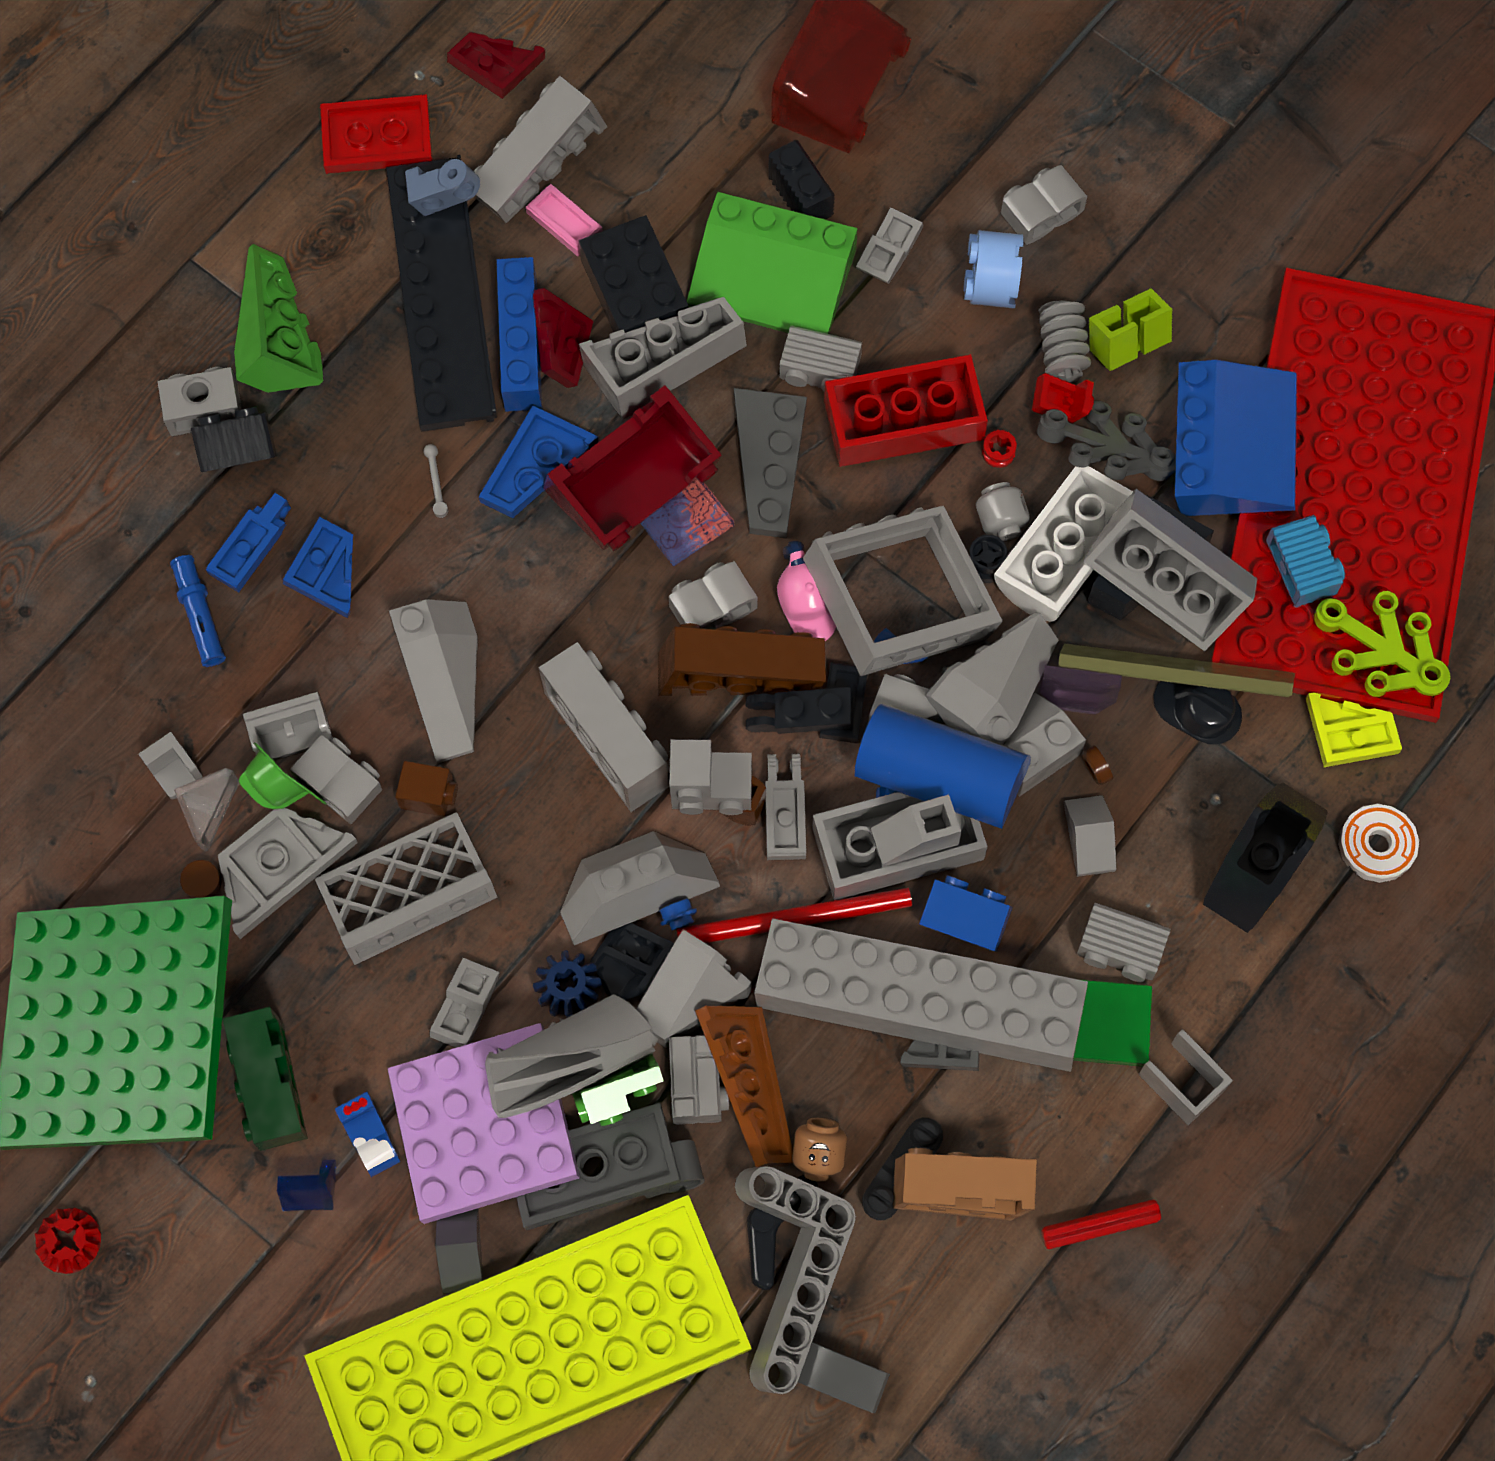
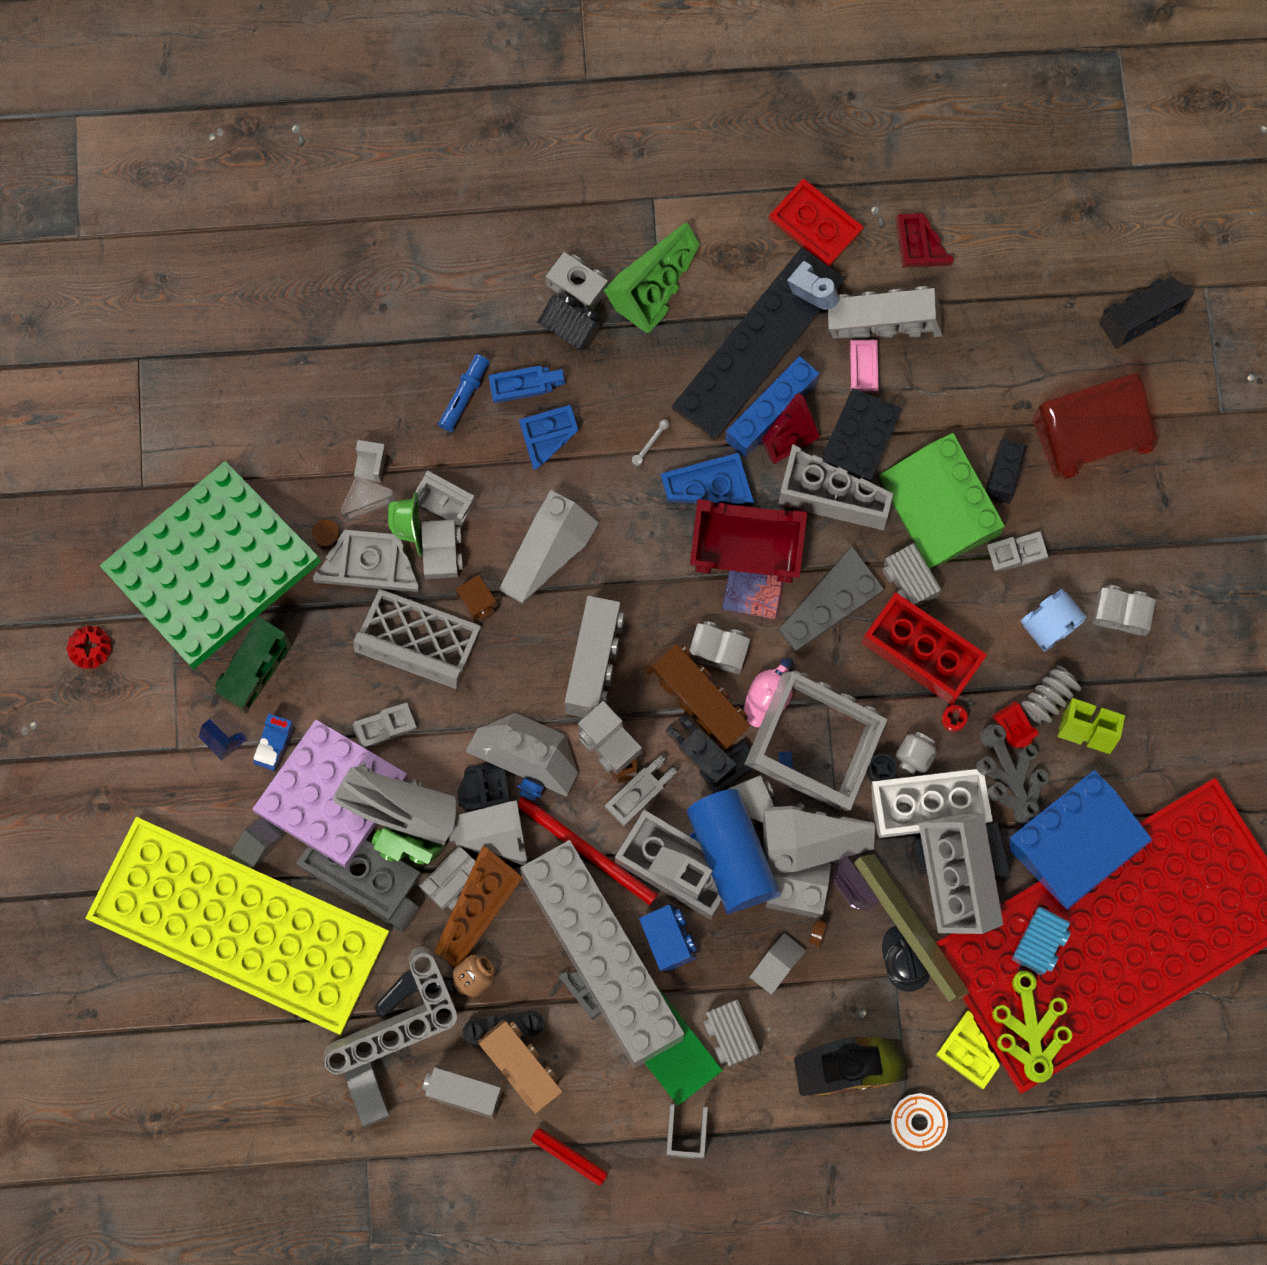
camera: 45 degrees right, 5 degrees up
dark blue gear [533,950,601,1018] -> none
none -> light grey brick [422,1067,503,1119]

